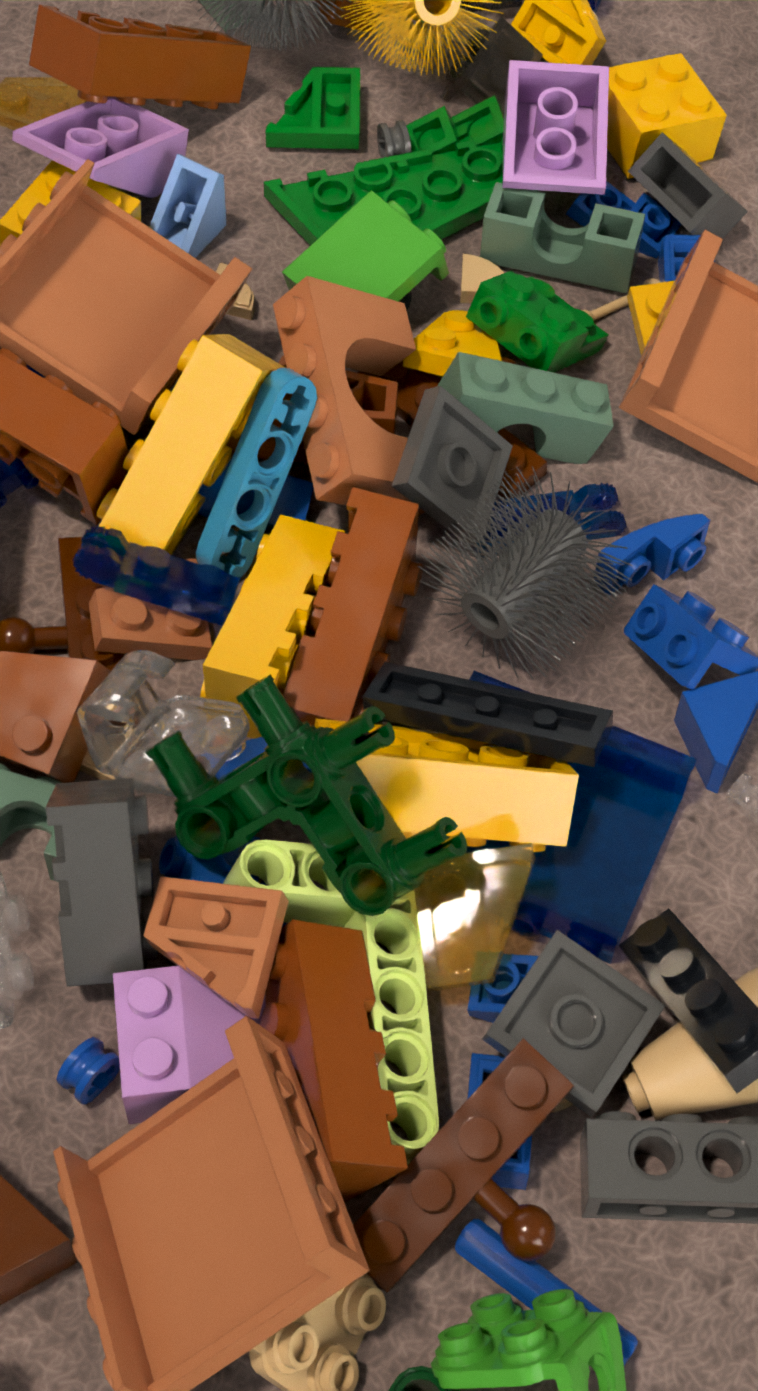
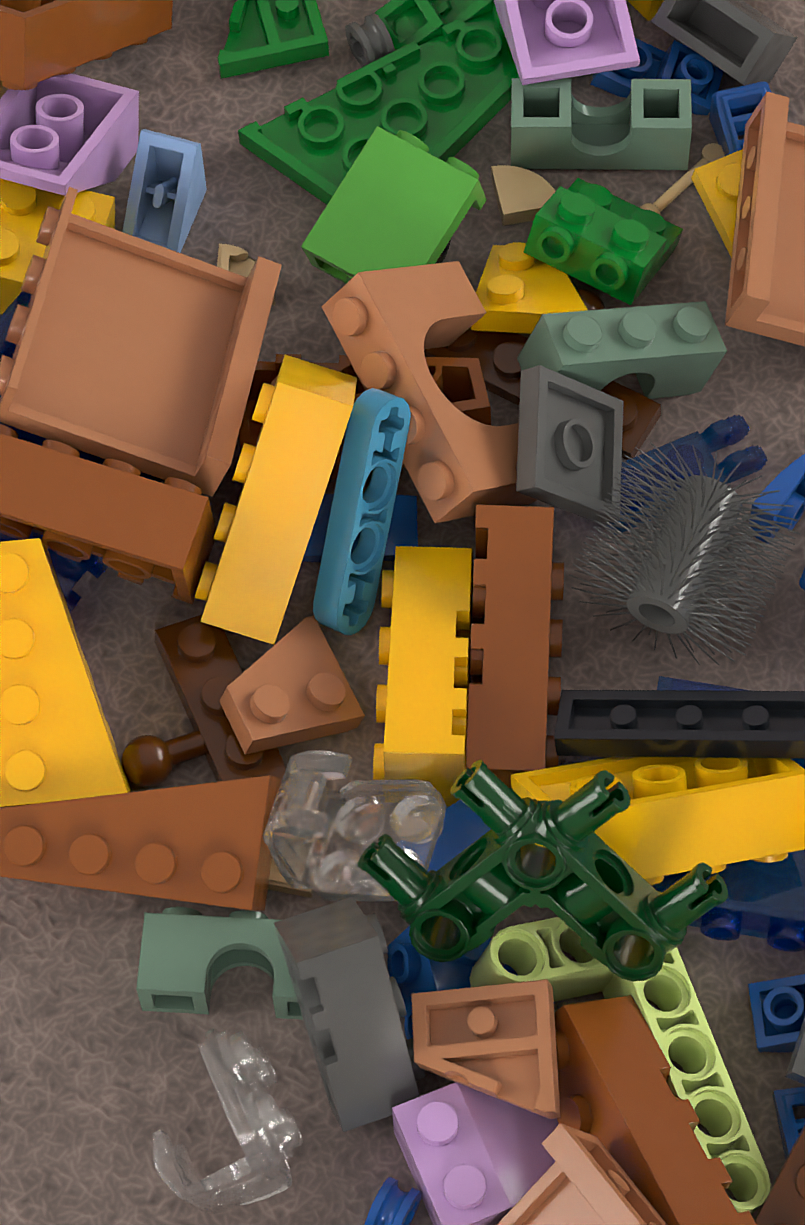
camera: 10 degrees left, 5 degrees up
clear blue hinge [73,525,240,626] -> none
clear yellow wing [414,843,536,992] -> none

